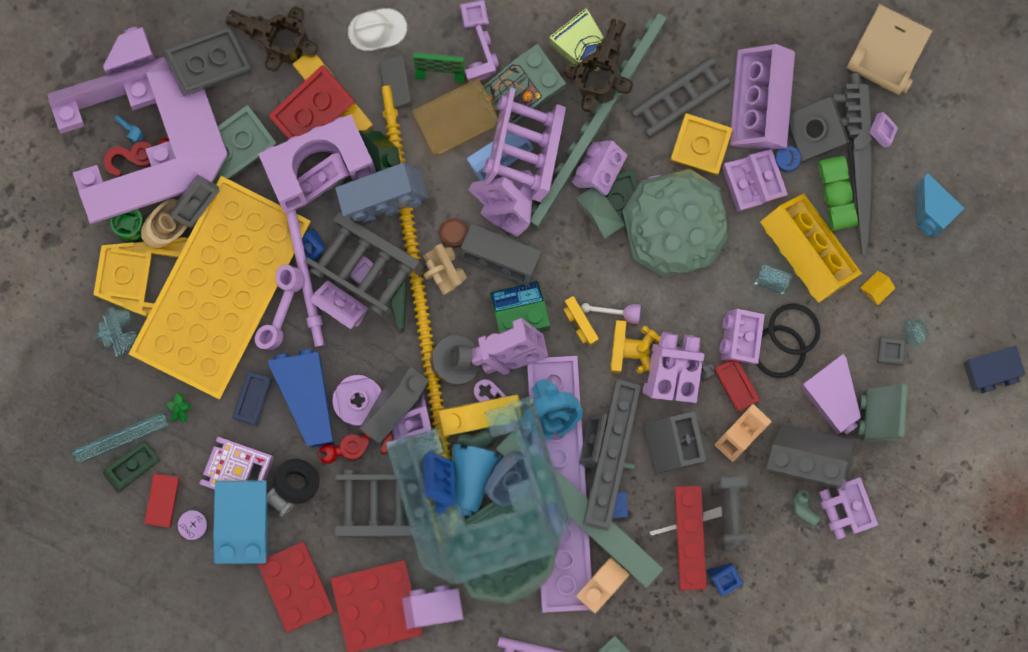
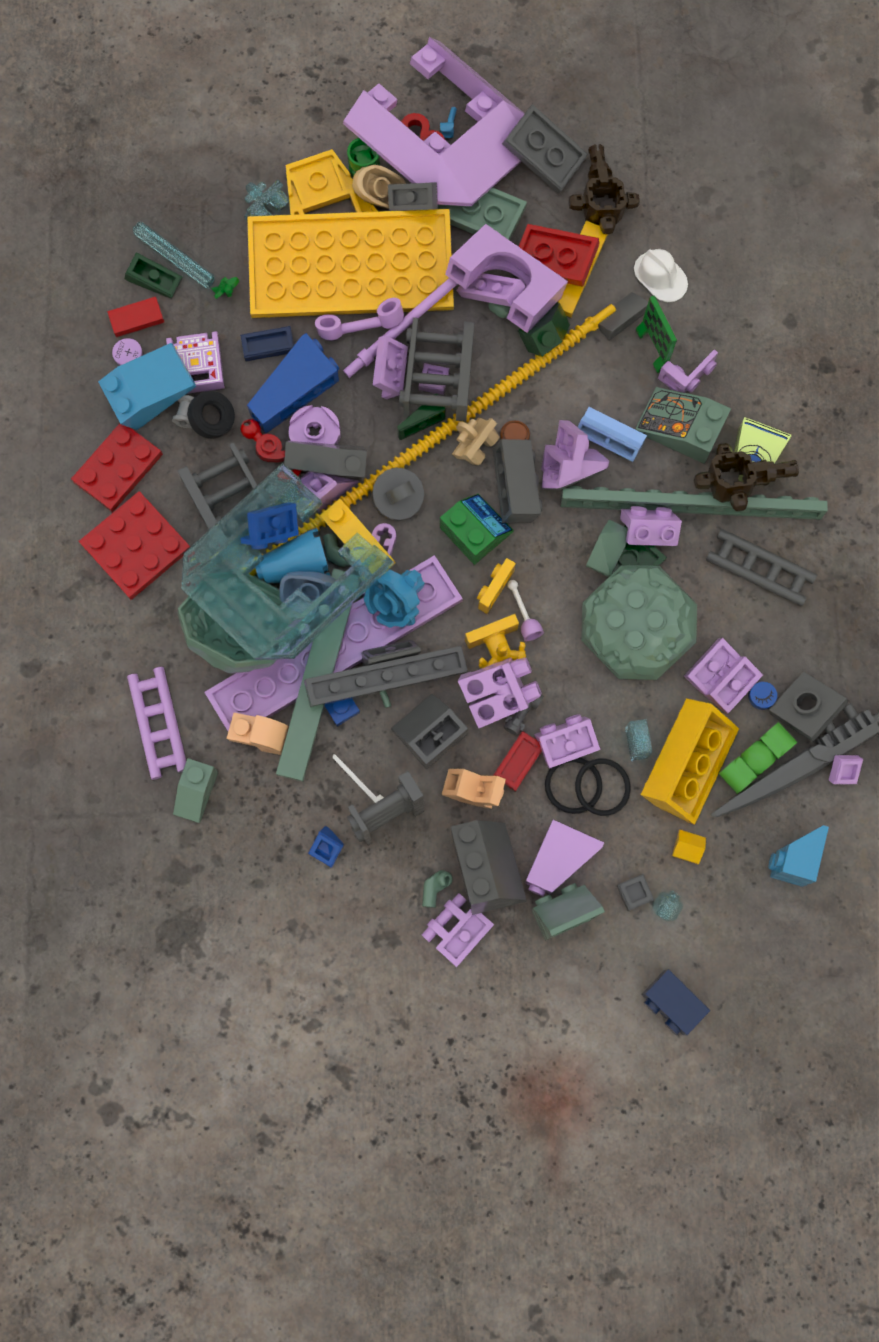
camera: 60 degrees right, 5 degrees down
lavender slope [103,27,155,75] -> none
blue slope [302,229,326,261] -> none
sand blue brick [335,163,429,224] -> none
lavender brick [402,585,463,629] -> none
clear yellow plate [412,78,498,156] -> none
lavender tile [460,0,489,30] -> none
lavender hips [471,318,548,375] -> none
lavender fence [483,88,566,202] -> none
yellow plate [670,113,733,176] -> none
red brick [674,486,706,591] -> none
lavender slope [729,44,795,150] -> none

